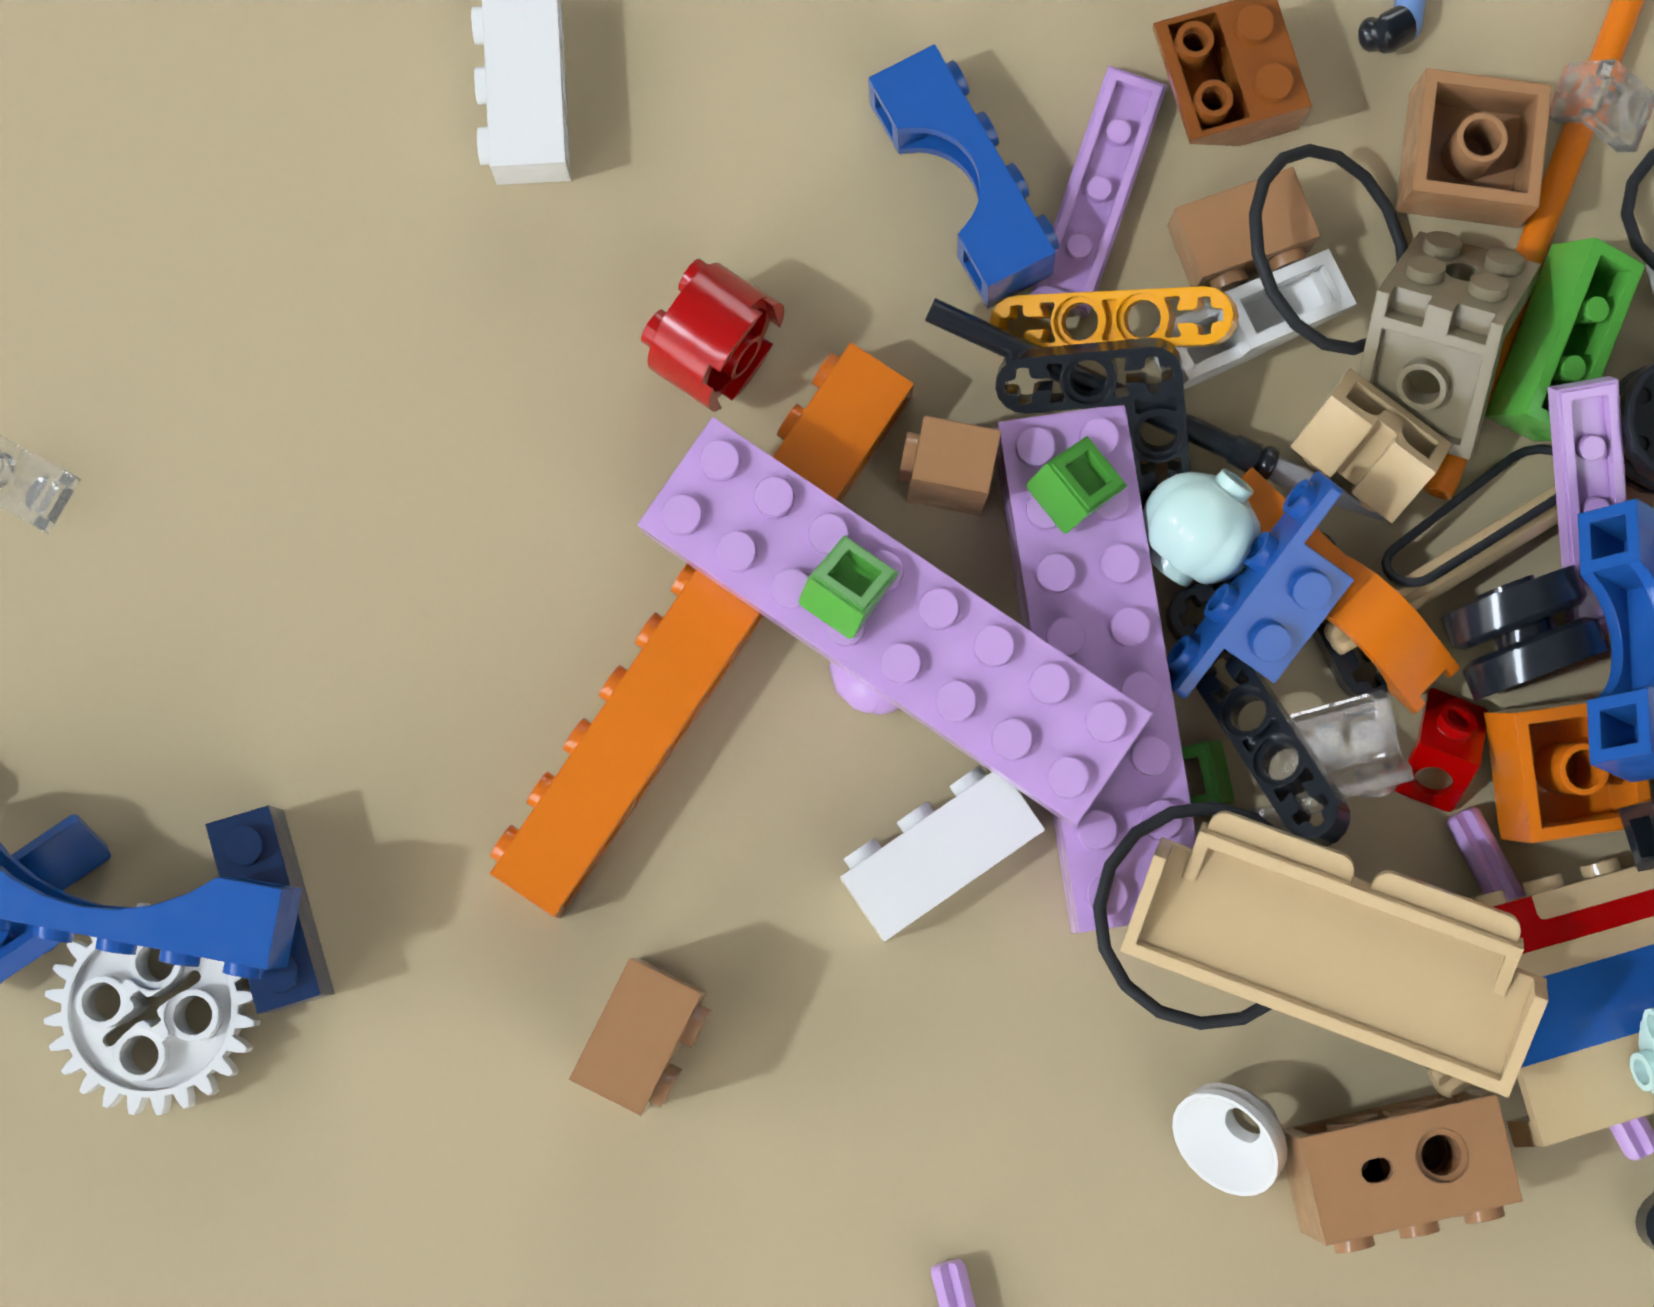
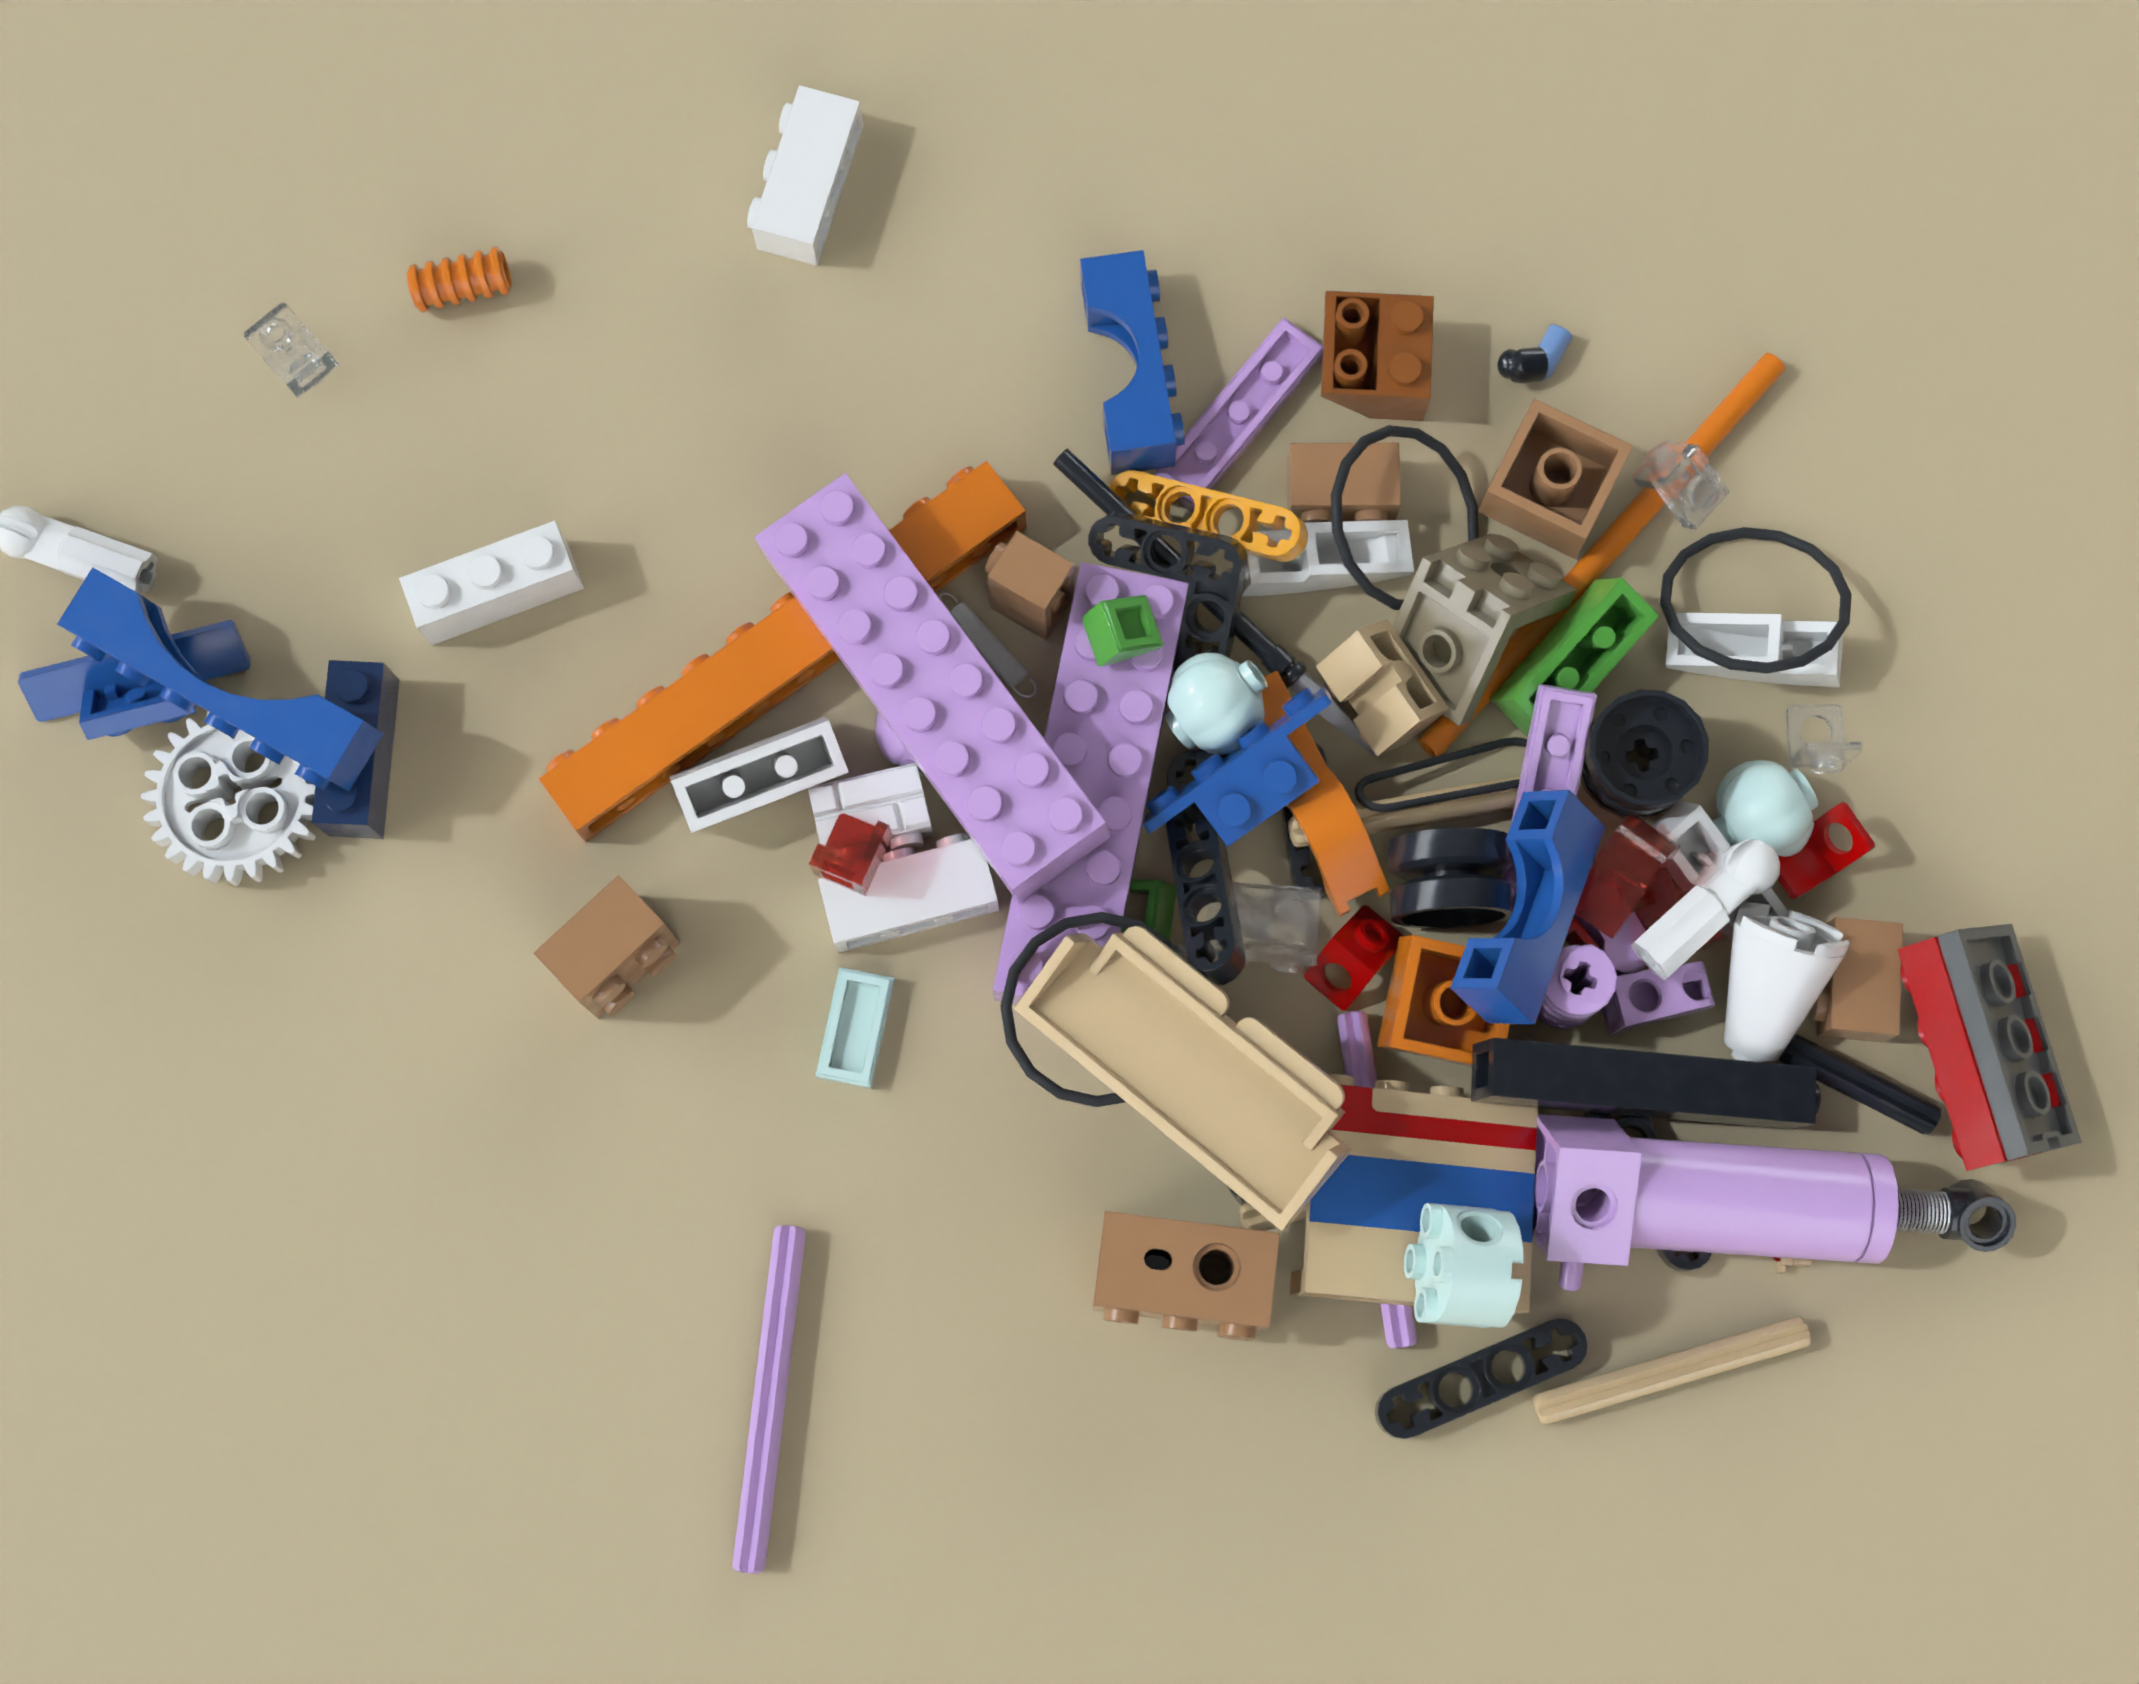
camera: 25 degrees right, 5 degrees down
red brick [641,258,784,412] -> none
bright green slope [799,535,899,639] -> none
white piece [1172,1083,1288,1196] -> none
none -> white brick [399,520,584,646]
none -> orange piece [407,246,512,313]
none -> white brick [669,717,849,833]
none -> white brick [808,763,933,865]
none -> clear red panel [809,813,892,896]
none -> light aqua tile [815,967,895,1089]
none -> white piece [938,593,1037,698]

